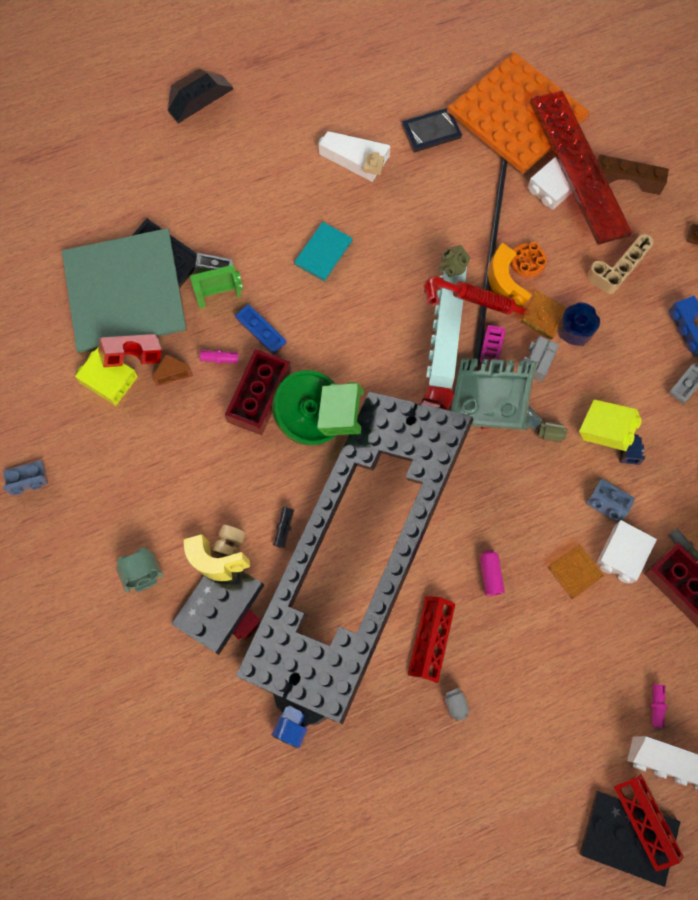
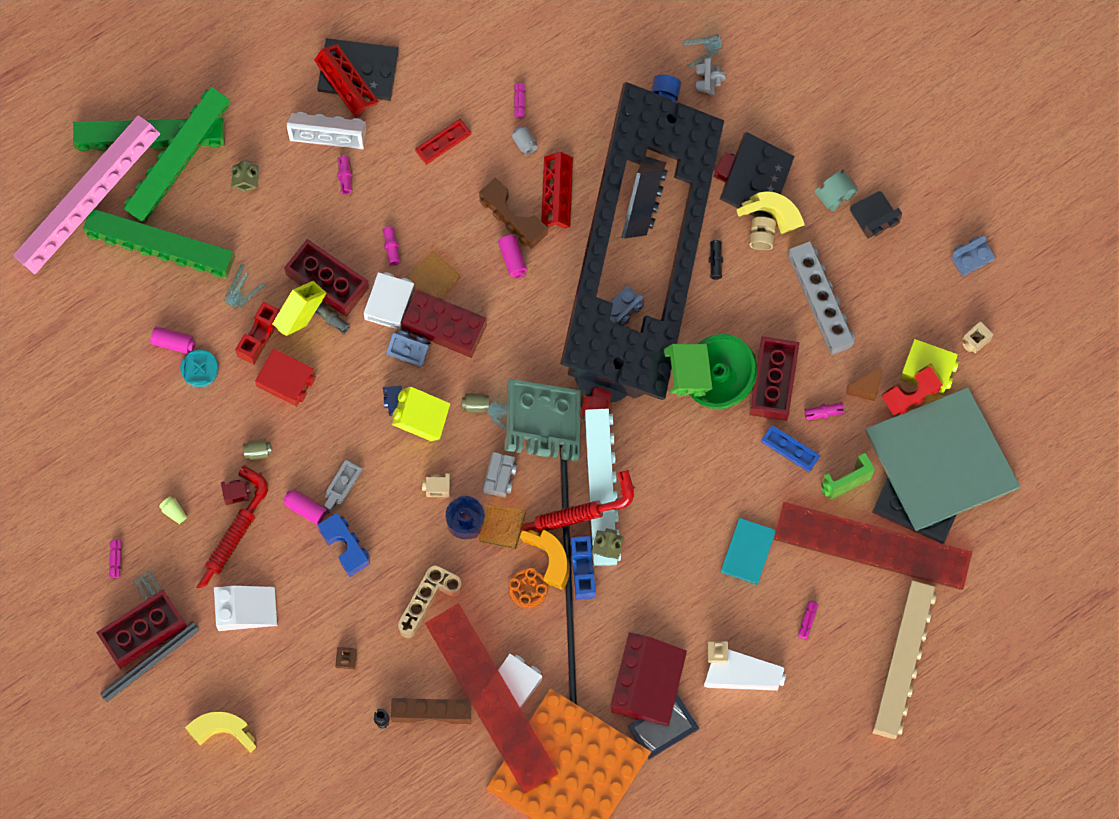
camera: 170 degrees right, 0 degrees up
black wedge [168,69,233,123] -> none
flat silver slope [194,253,233,274] -> none
dark pink slope [479,325,506,365] -> none
none -> black pin [374,709,390,729]
none -> dark pink pin [383,227,401,266]
none -> dark red brick [401,290,487,358]
none -> red tile [415,118,471,165]
none -> tan brick [422,474,450,497]
none -> reddish brown arch [479,178,548,249]
none -> dark pink axle [514,82,525,119]
none -> blue arch [571,536,596,600]
none -> sand blue bracket [610,286,644,326]
none -> dark red slope [610,632,687,726]
none -> black slope [621,156,668,239]
none -> clear light blue plant [682,34,722,68]
none -> light grey hips [696,58,726,96]
none -> clear red plate [774,502,972,590]
none -> light grey brick [788,242,855,355]
none -> dark pink axle [798,601,818,639]
none -> black bracket [850,191,902,239]
none -> tan brick [872,581,937,739]
none -> tan brick [962,321,994,354]

